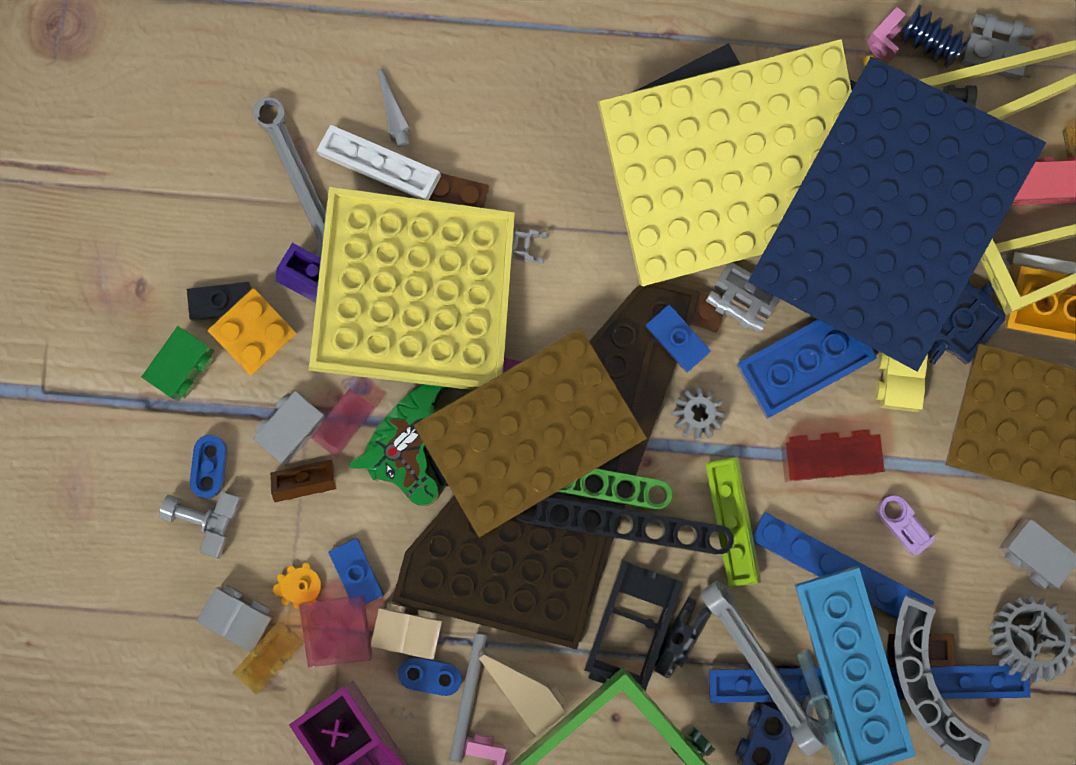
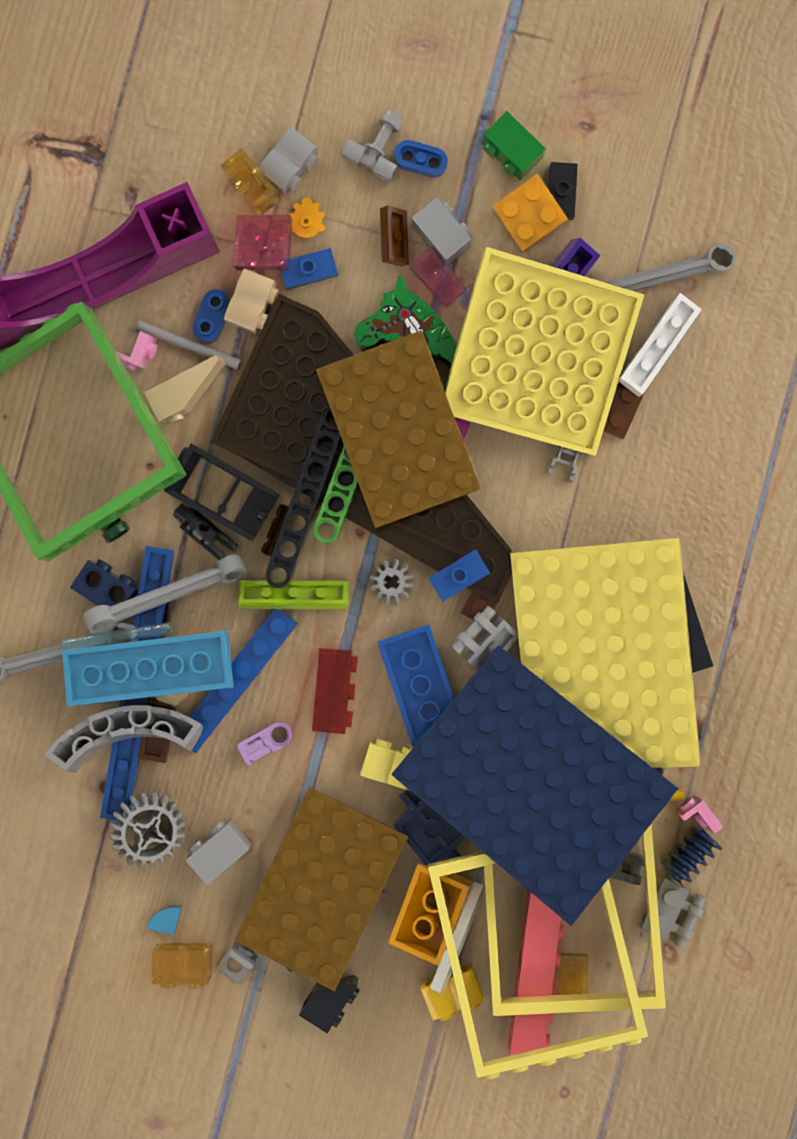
camera: 105 degrees right, 5 degrees up
light grey piece [377,69,411,148] -> none
none -> dark brown axle [261,504,289,557]

